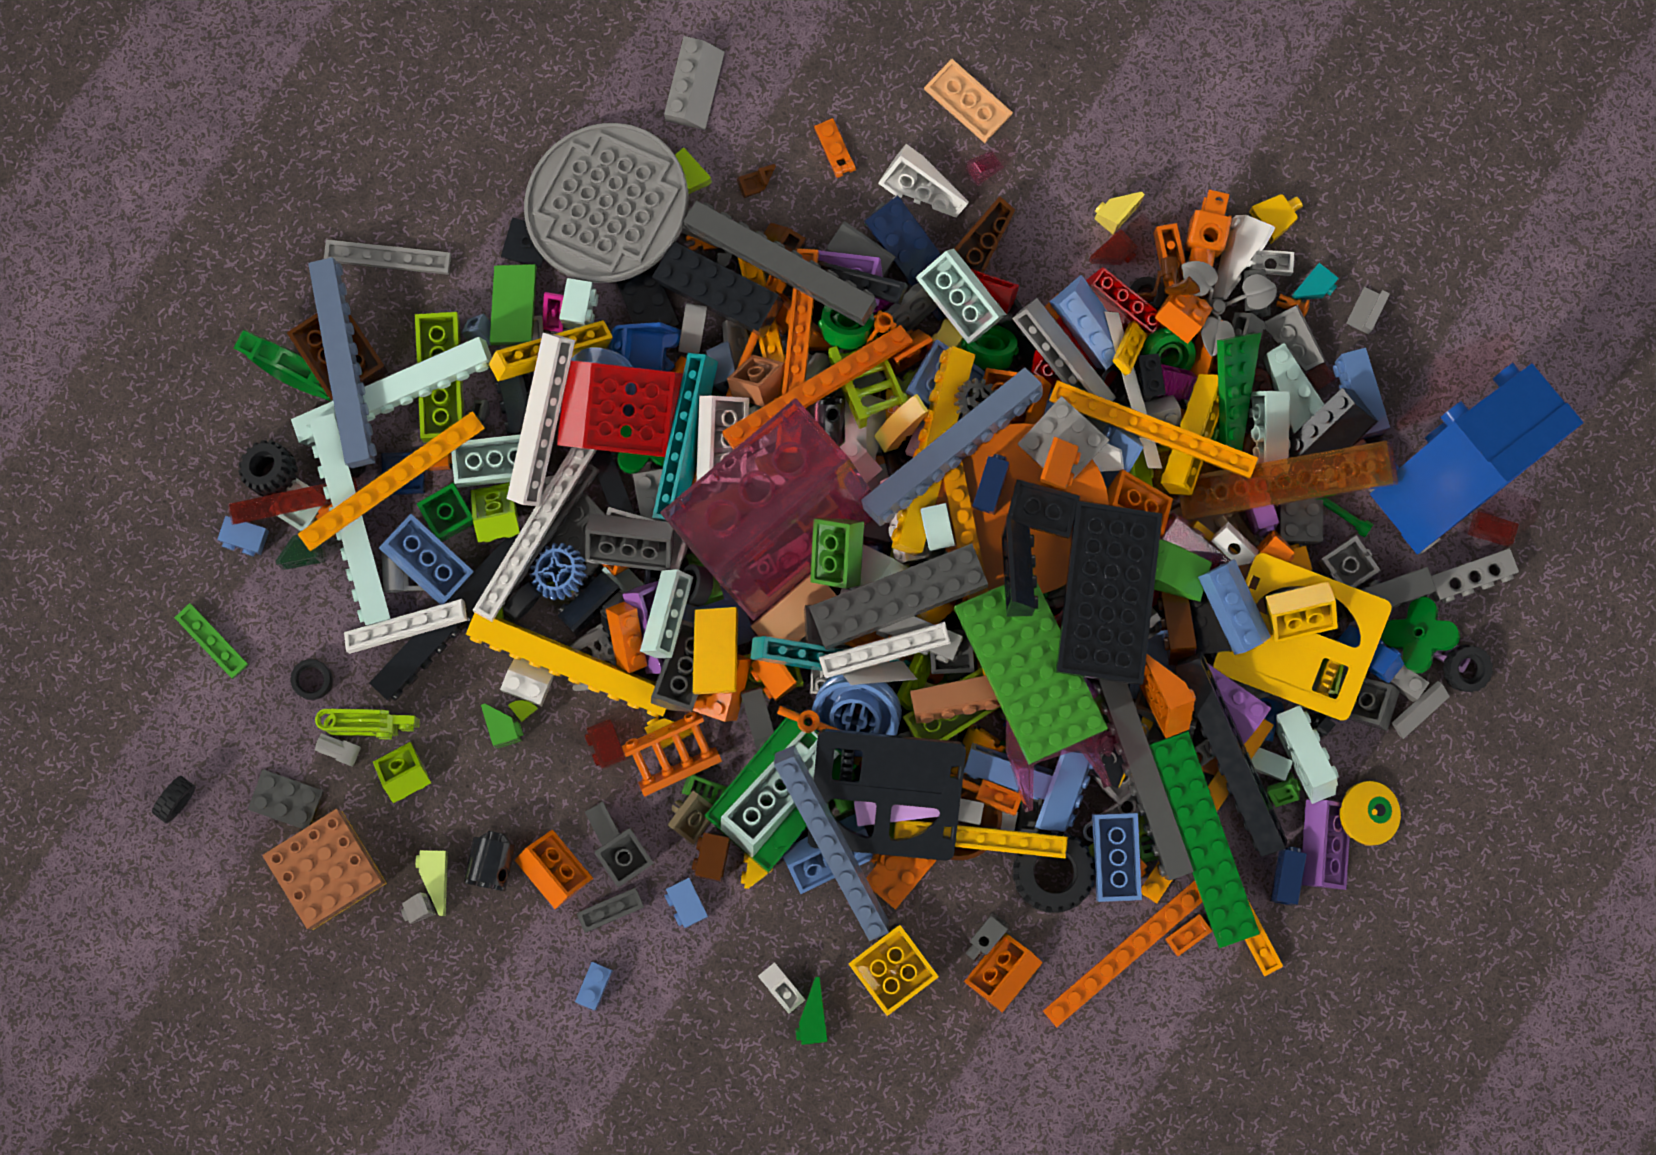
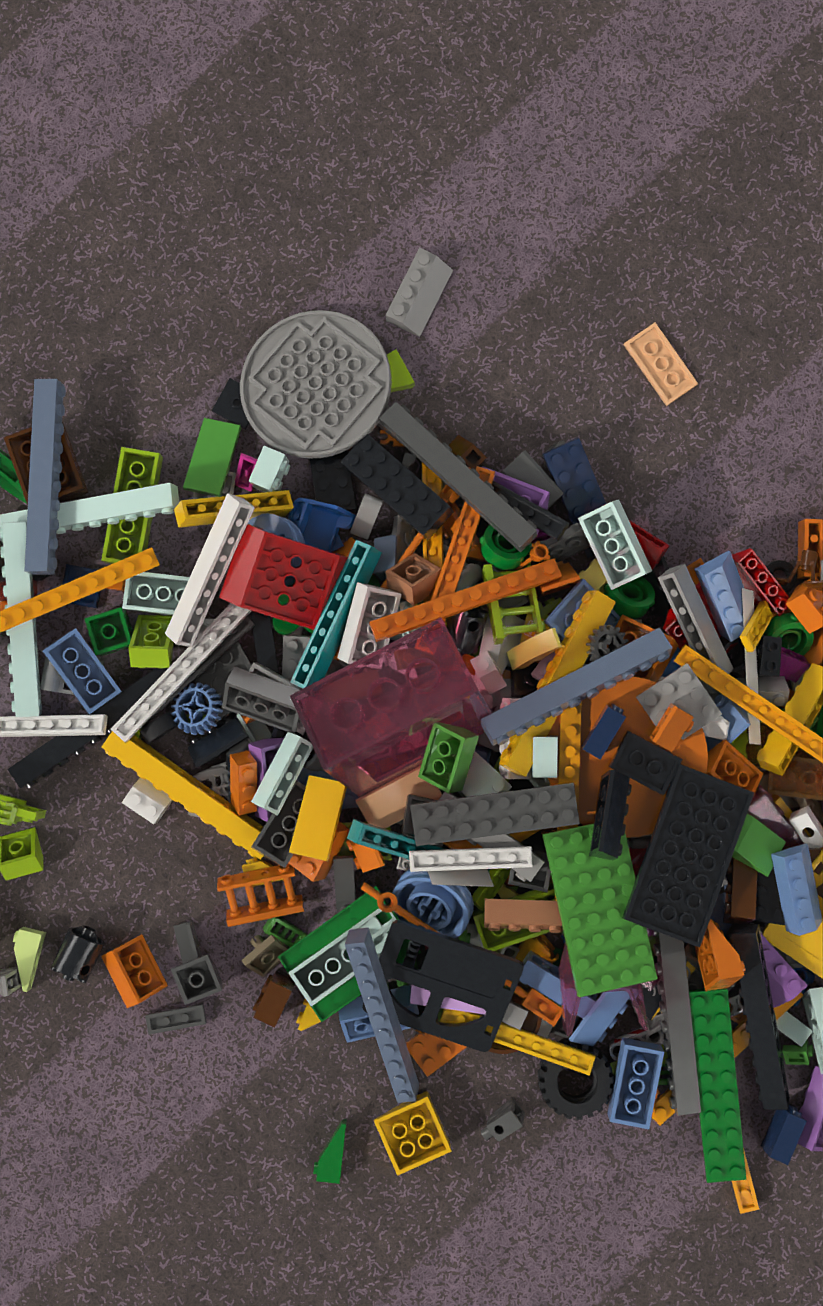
camera: 15 degrees right, 5 degrees up
light grey plate [324,240,451,275] -> none
sand blue panel [461,313,491,346] -> none
dark grey slope [471,400,490,421] -> none
bright green slope [481,704,524,749] -> none
black slope [495,374,529,435] -> none
lime tile [508,700,538,722] -> none
medium blue brick [575,962,613,1010] -> none
clear red brick [585,719,626,770] -> none
medium blue brick [664,878,708,928] -> none
reddish brown slope [737,164,776,198] -> none
white slope [758,962,805,1013] -> none
orange plate [814,118,856,178] -> none
white wedge [878,144,968,217] -> none
reddish brown wedge [954,196,1015,273] -> none
orange slope [964,933,1043,1013] -> none
clear pink slope [966,151,1004,186] -> none
orange plate [1043,880,1202,1028] -> none
clear red slope [1089,229,1138,265] -> none
light yellow slope [1095,192,1145,235] -> none
orange plate [1165,914,1212,957] -> none

